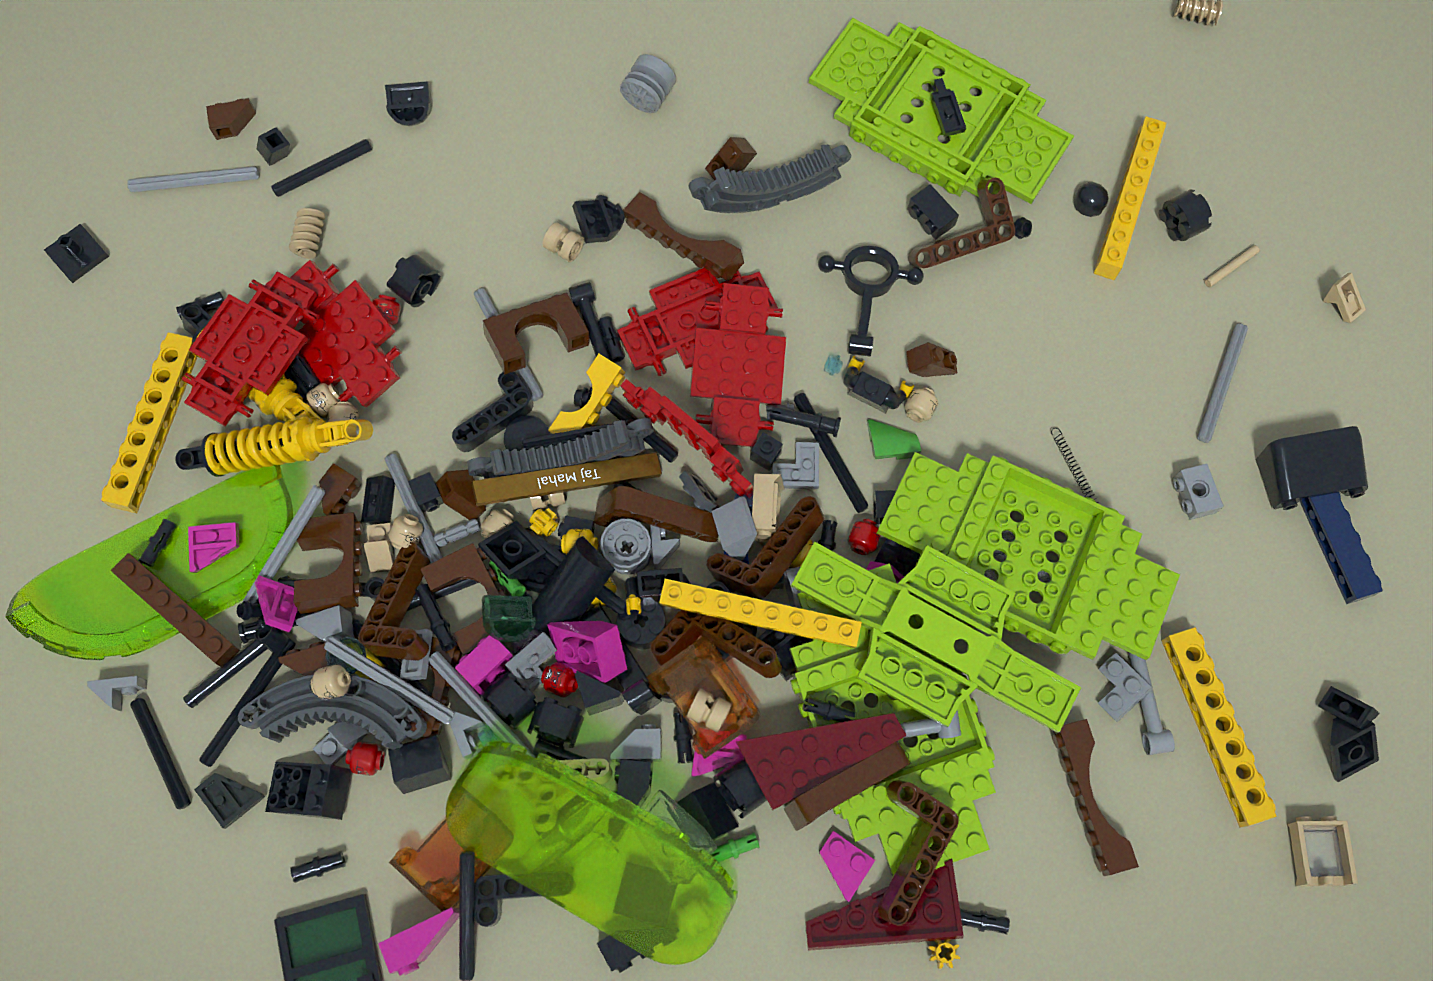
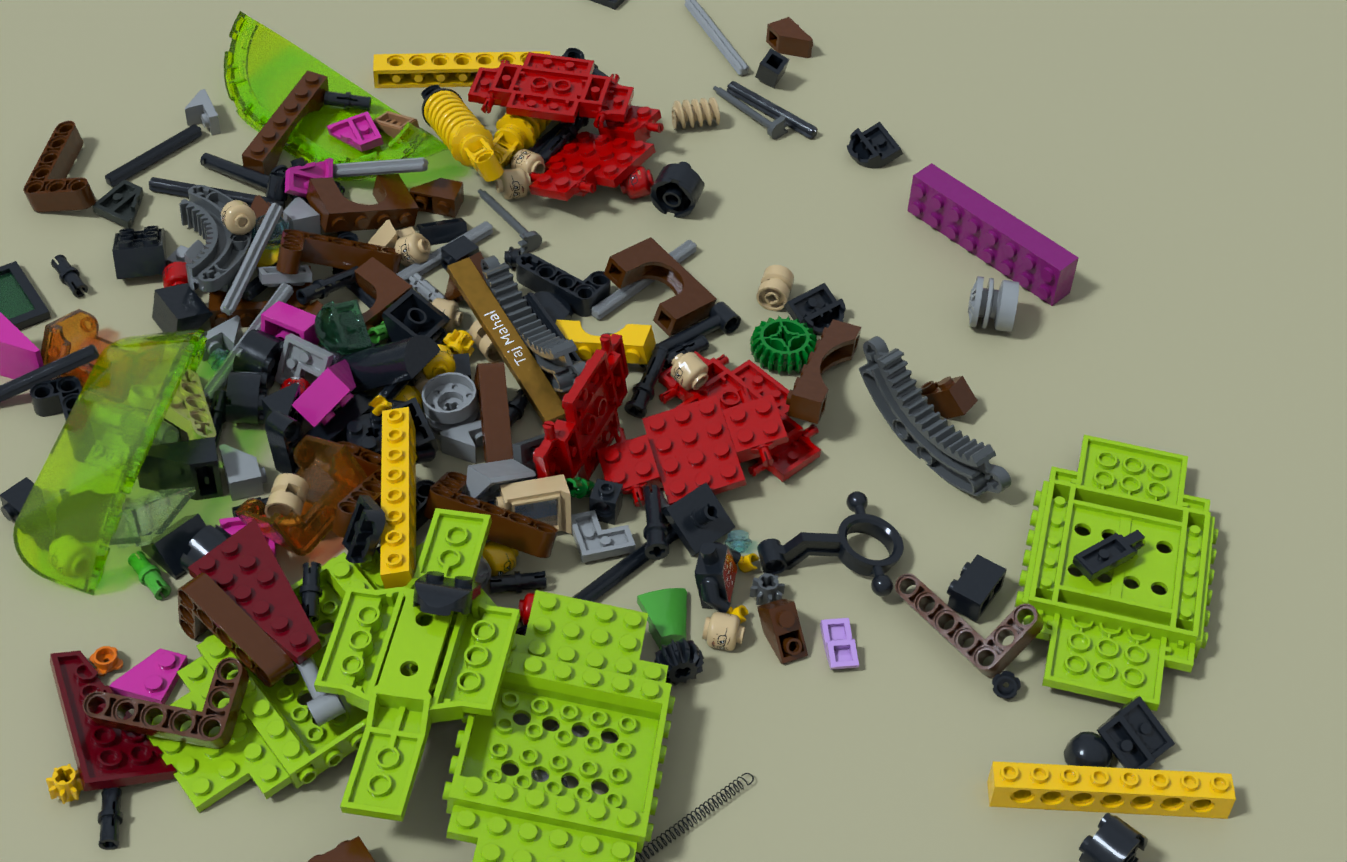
camera: 70 degrees right, 25 degrees down
none -> reddish brown beam [23,121,96,212]
none -> orange plate [89,646,123,676]
none -> black slope [342,495,386,563]
none -> medium nougat slope [373,111,421,144]
none -> black slope [413,571,482,616]
none -> dark grey piece [478,189,542,254]
none -> black plate [504,246,521,270]
none -> green pin [566,477,595,499]
none -> black pin [624,346,670,418]
none -> black gear [654,638,704,686]
none -> black tile [662,482,735,556]
none -> tan head [671,352,709,390]
none -> dark grey piece [713,86,789,139]
none -> green gear [750,316,817,375]
none -> dark grey gear [750,573,785,606]
none -> lavender slope [820,618,859,670]
none -> magenta brick [907,163,1079,306]
none -> black slope [1096,696,1175,769]

